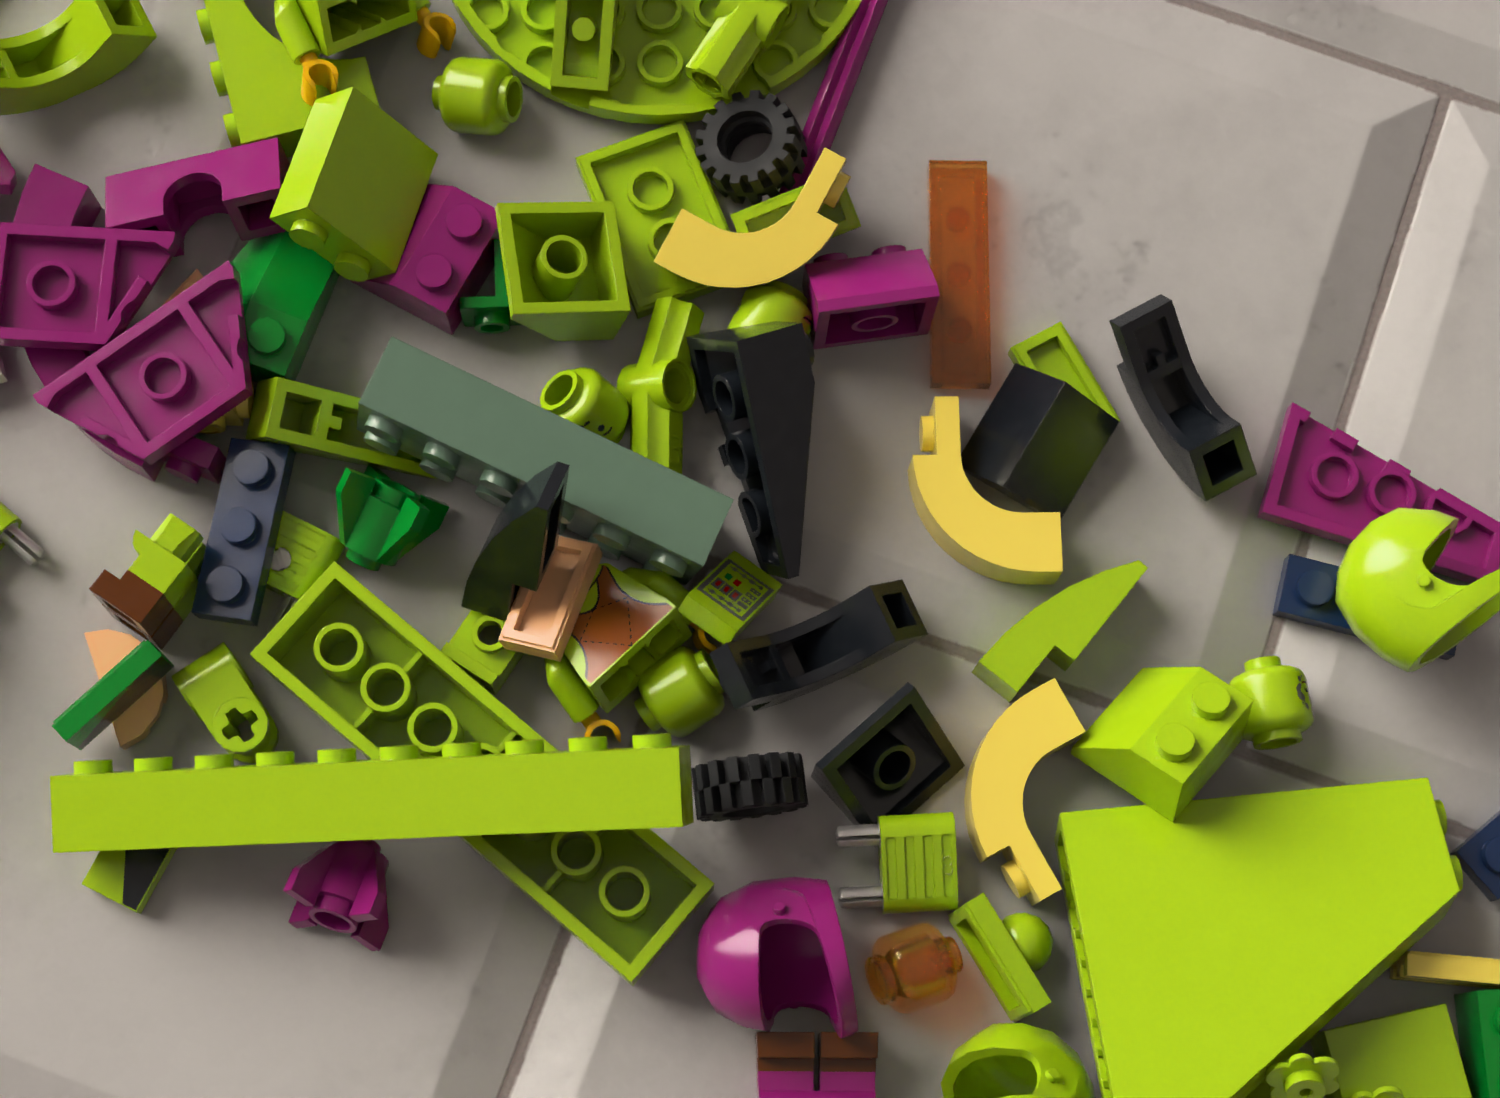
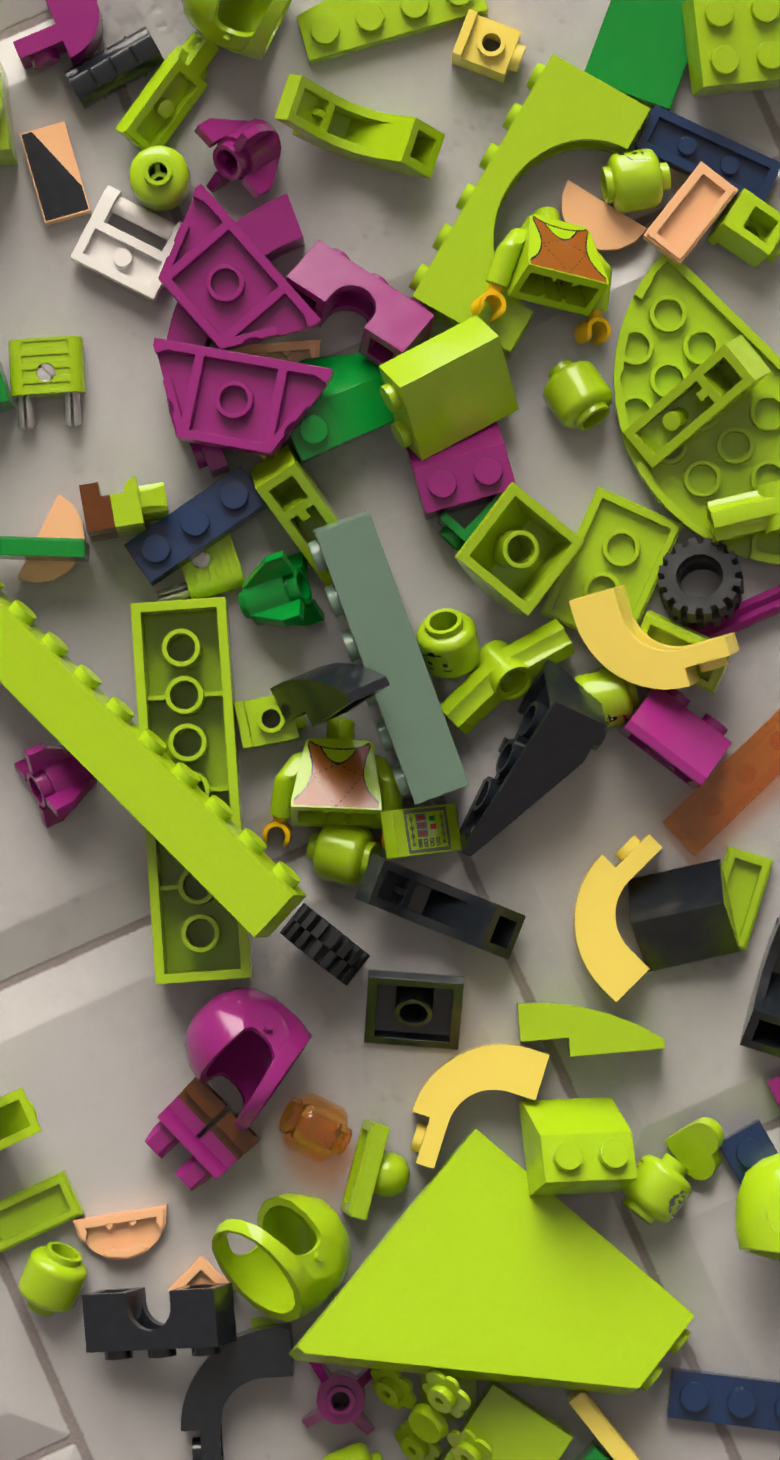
camera: 60 degrees right, 10 degrees up
lime piece [171,642,279,764] -> none
light nougat tile [498,536,603,662] -> none
lime piece [835,812,958,914] -> none
none -> lime tile [664,1117,725,1180]

